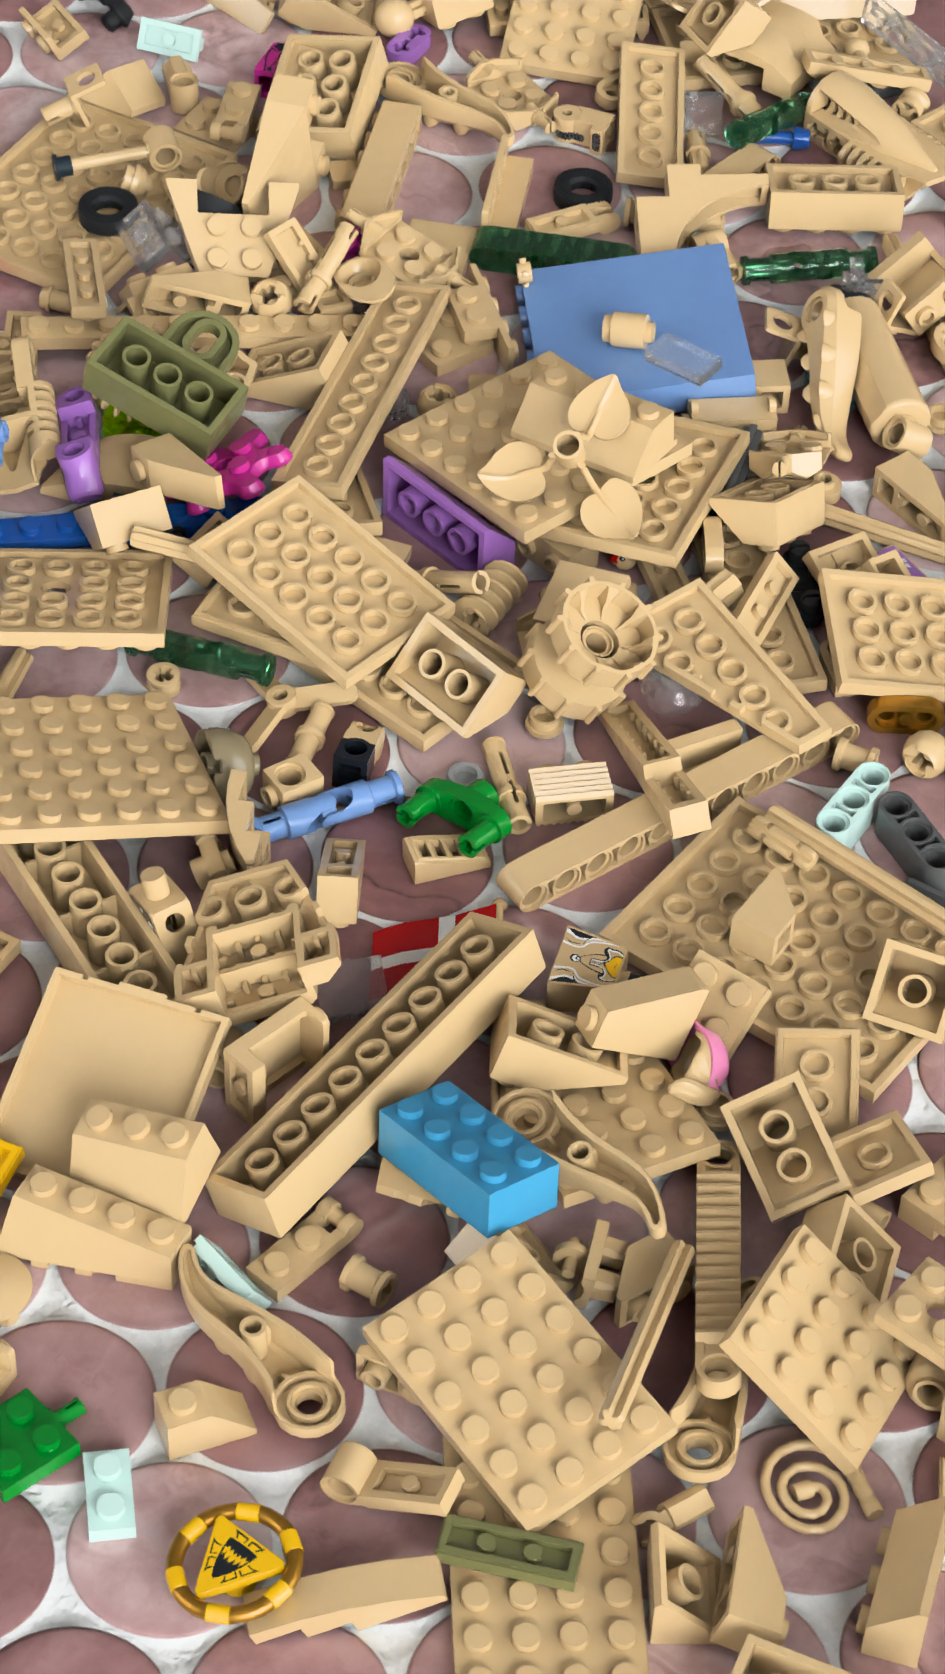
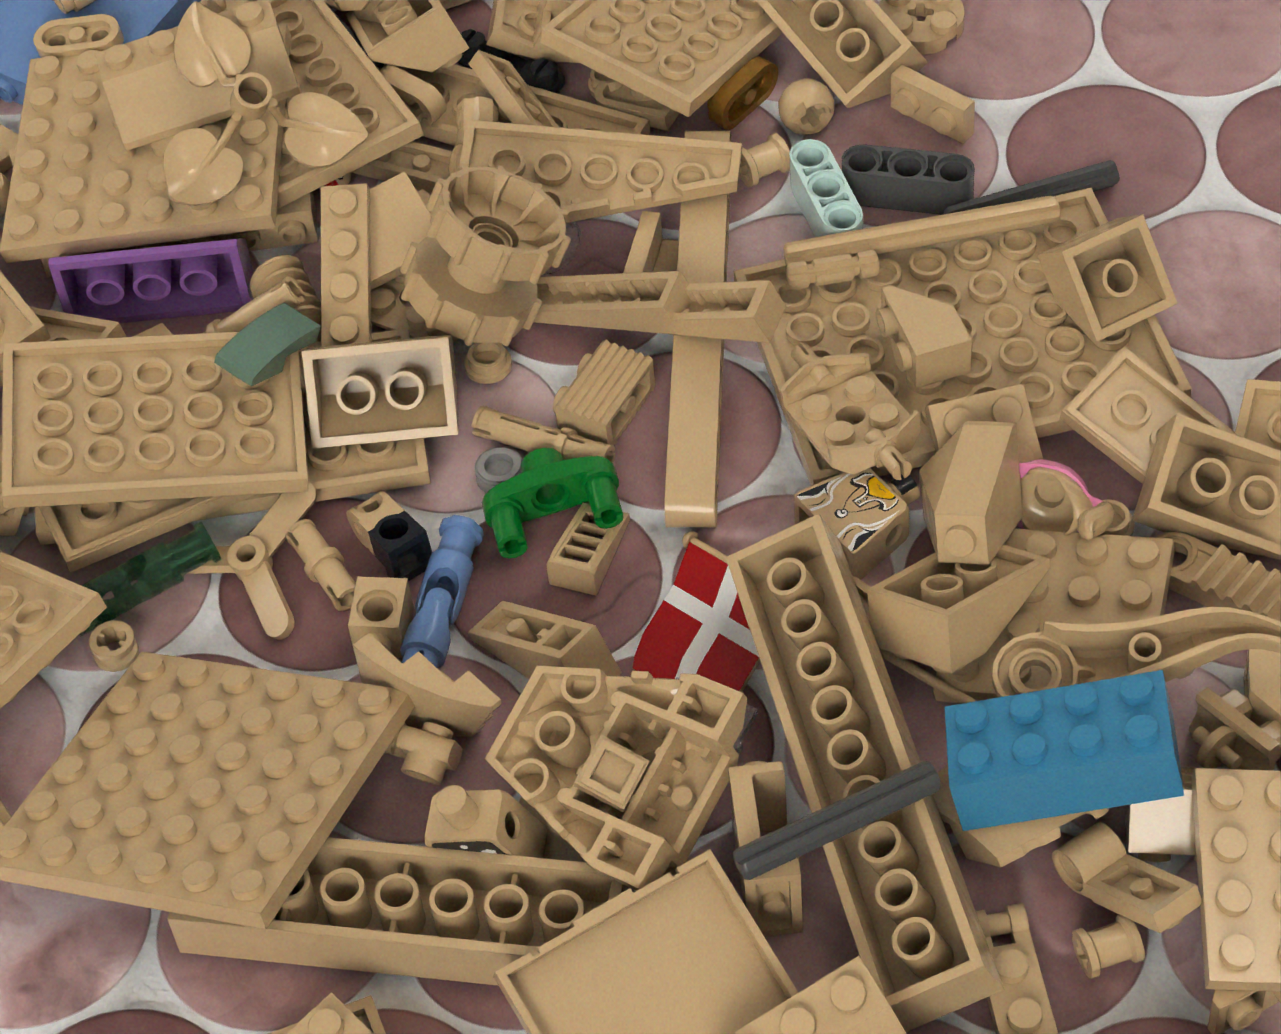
camera: 45 degrees left, 5 degrees up
dark tan cylinder [194,727,261,806] -> none
none -> tan plate [33,14,124,58]
none -> sand green slope [214,303,321,387]
none -> tan plate [321,183,372,347]
none -> tan tile [574,735,650,813]
none -> dark grey axle [733,761,940,880]
none -> tan plate [780,343,921,480]
none -> tan plate [1052,822,1202,933]

